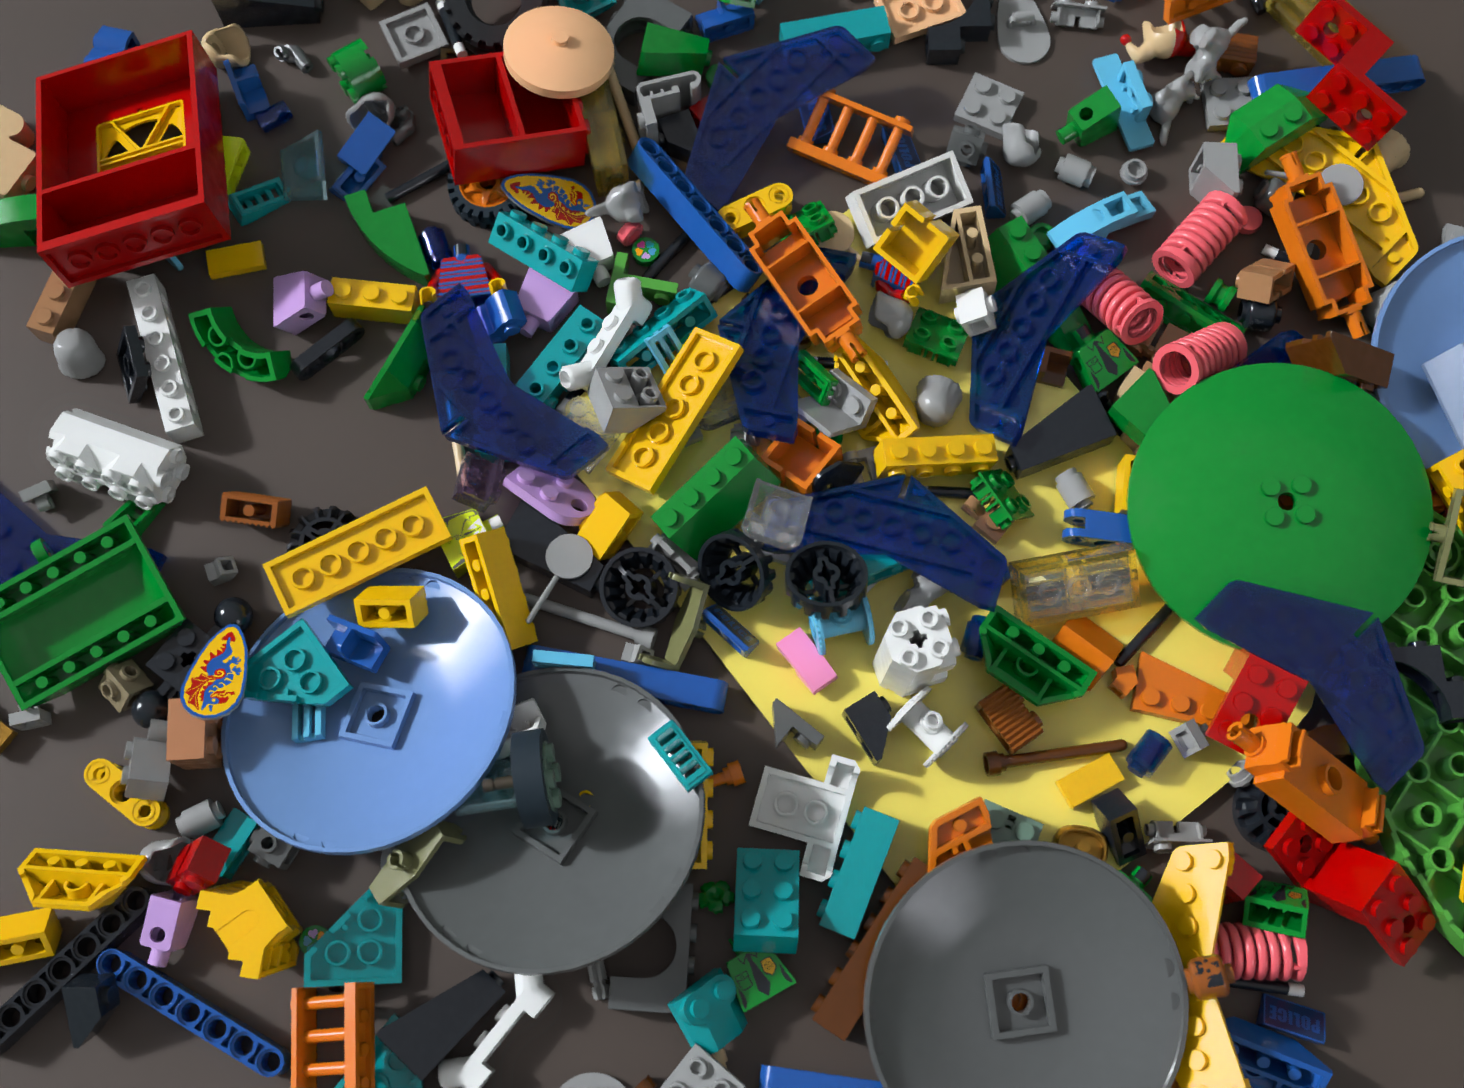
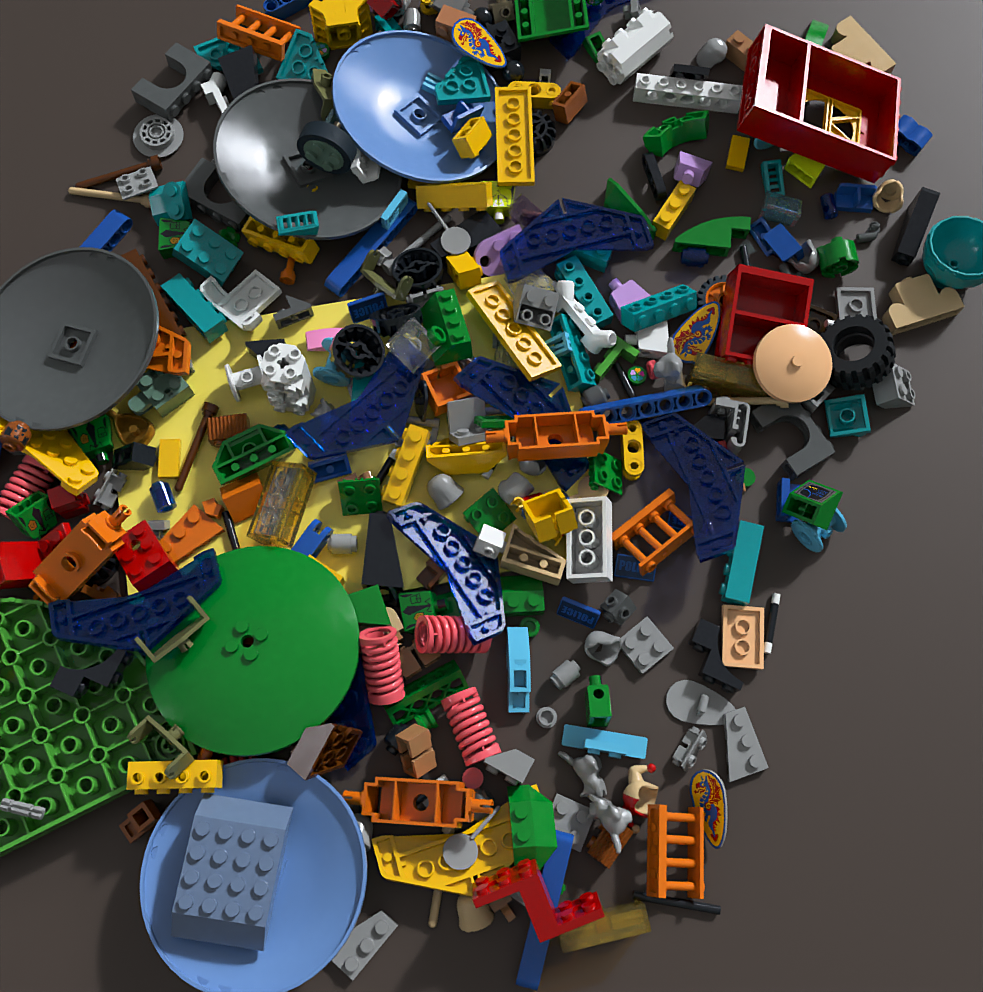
camera: 115 degrees right, 0 degrees up
torso [419,244,507,312] -> none
blue brick [467,289,527,346] -> none
green slope [636,22,713,76] -> none
light grey brick [1009,189,1052,226] -> none
none -> olive piece [134,596,210,663]
none -> green tile [427,326,446,346]
none -> yellow piece [508,81,561,109]

